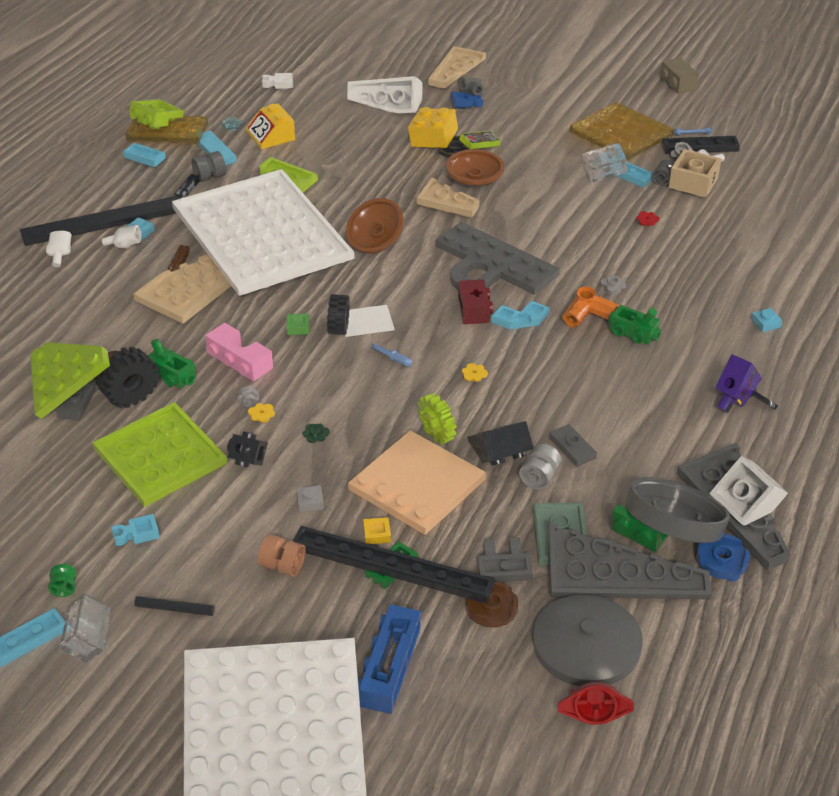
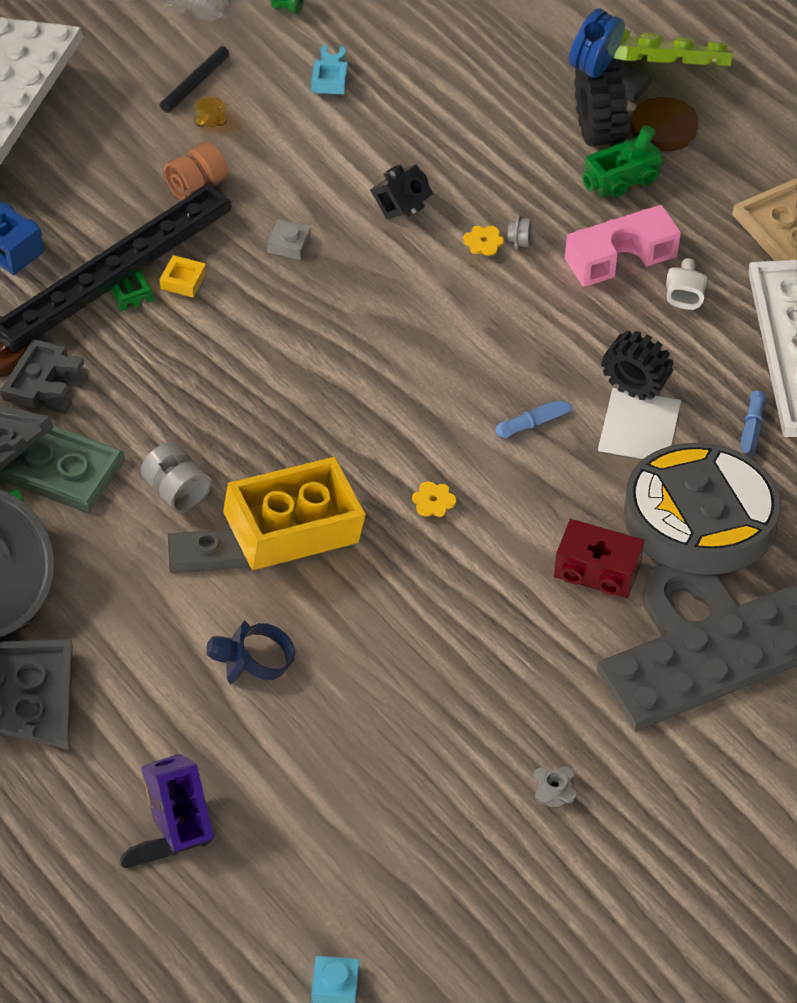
camera: 115 degrees right, 10 degrees up
lime plate [92,402,228,507] -> none
bright green plate [287,314,309,335] -> none
clear green plant [302,423,330,443] -> none
light nougat plate [348,430,486,535] -> none
lime gear [417,393,457,445] -> none
black slope [467,421,534,466] -> none
medium azure tile [491,301,550,330] -> none
orange piece [562,286,619,328] -> none
green brick [608,305,661,345] -> none
red plant [636,211,660,226] -> none
none -> clear yellow plate [193,96,227,127]
none -> dark blue piece [206,620,295,685]
none -> yellow brick [223,457,366,571]
none -> blue head [569,8,625,78]
none -> piece [624,443,781,575]
none -> white piece [666,258,708,310]
none -> medium blue piece [740,390,767,458]

